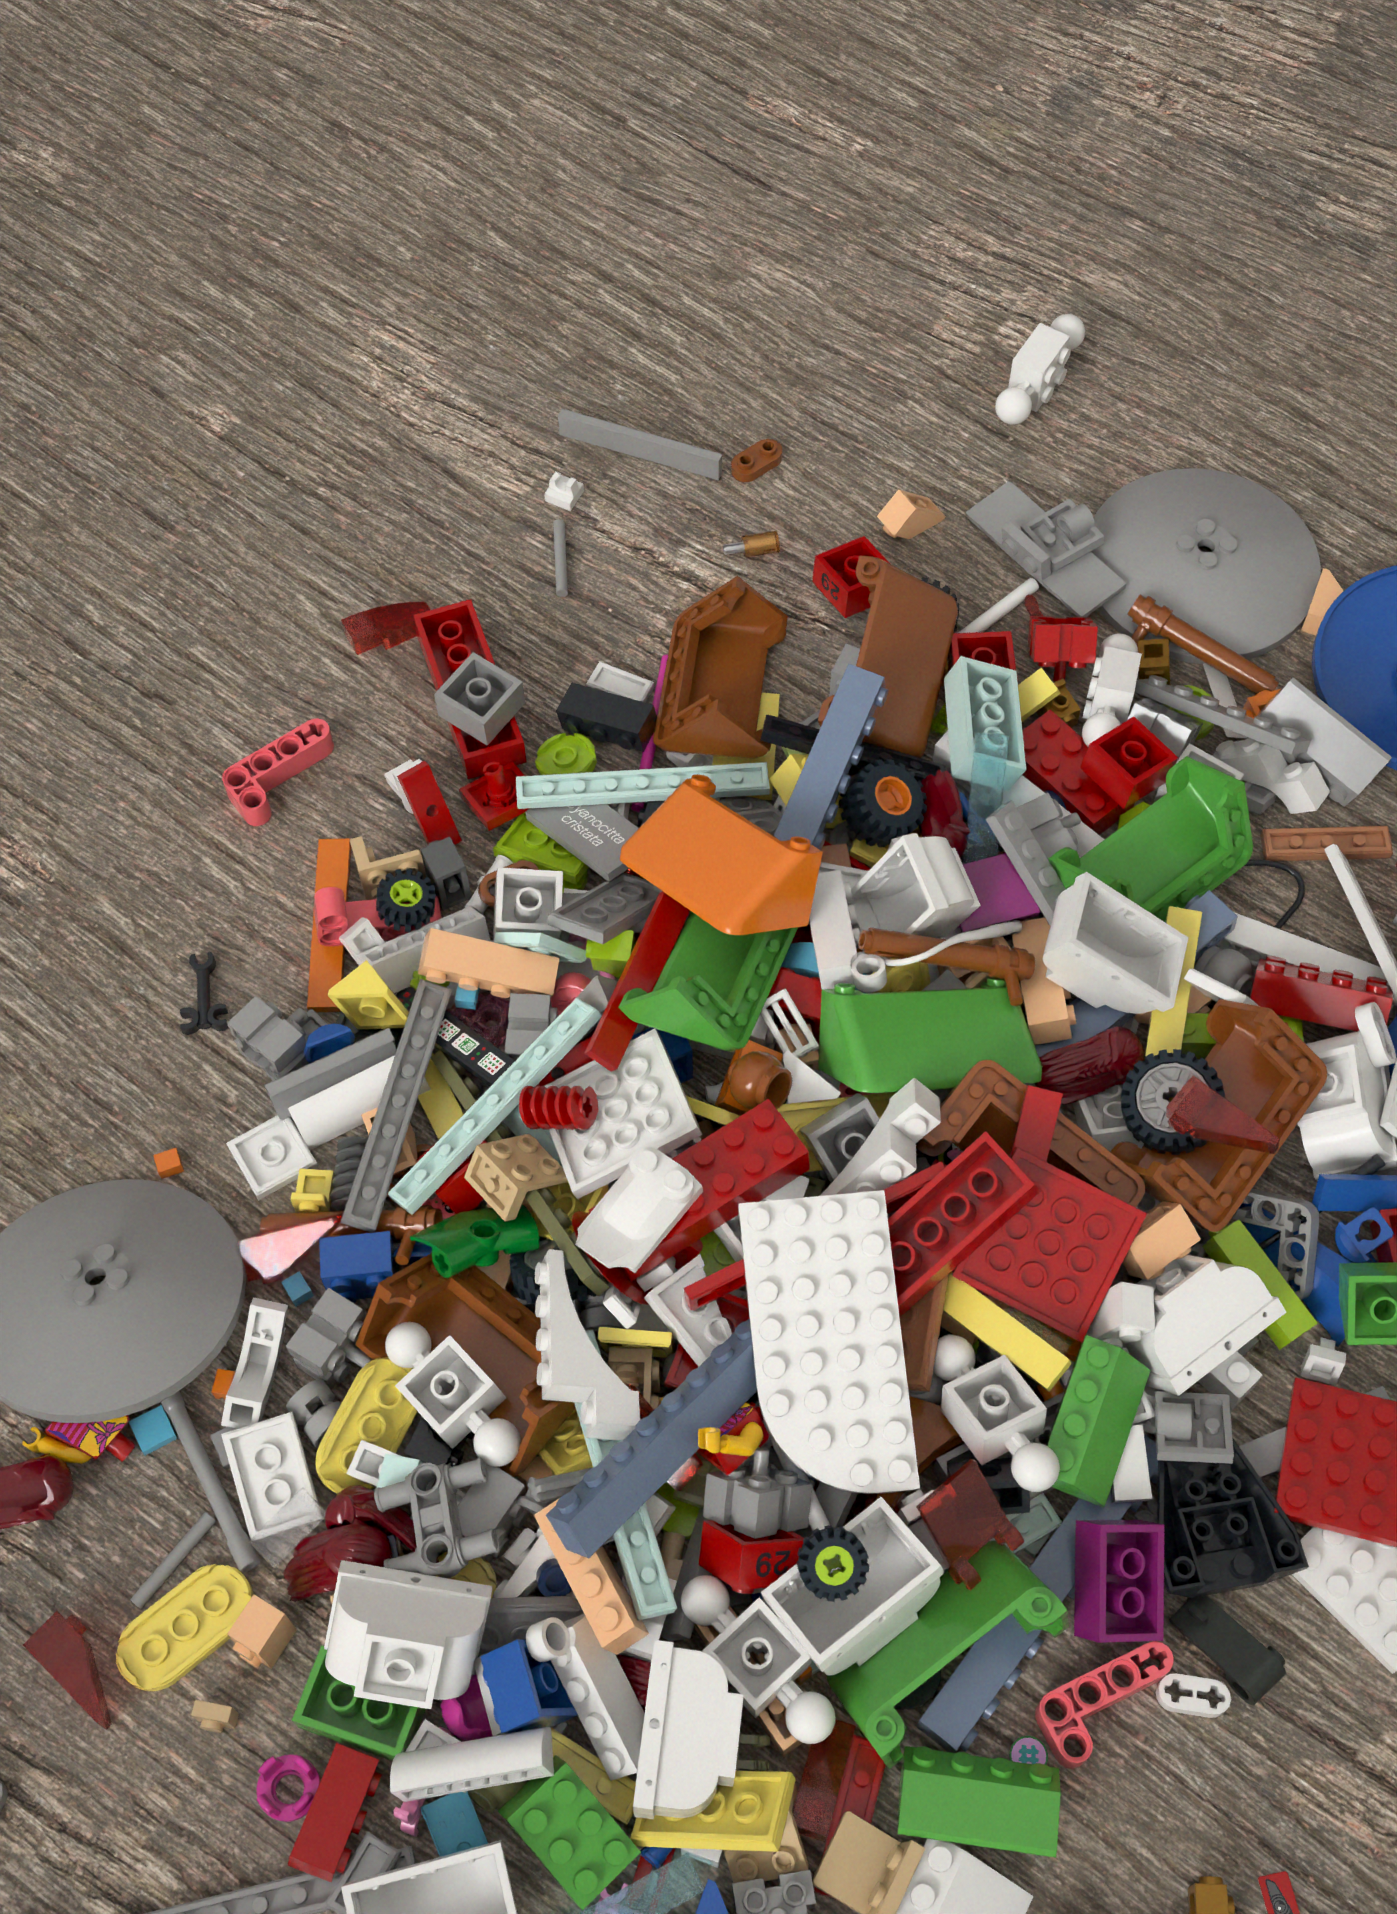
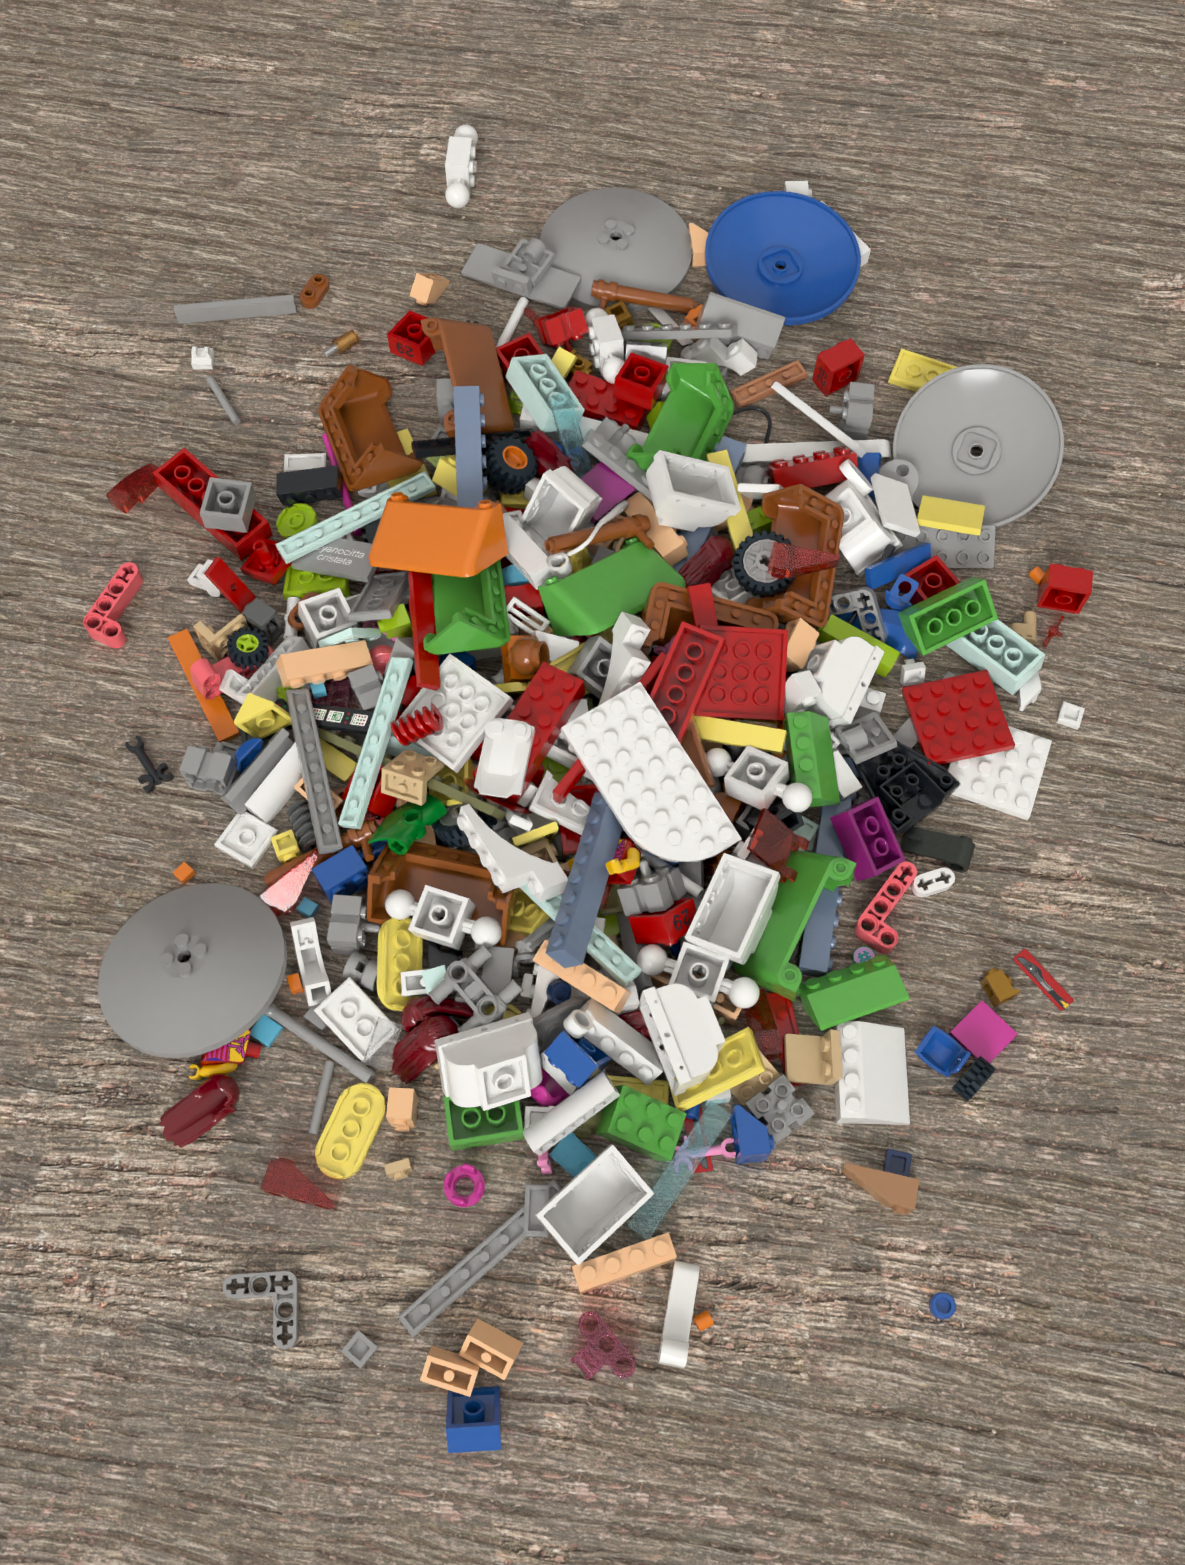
camera: 30 degrees left, 5 degrees up
red brick [288,1743,382,1882] -> none
black wheel [797,1525,870,1602] -> none

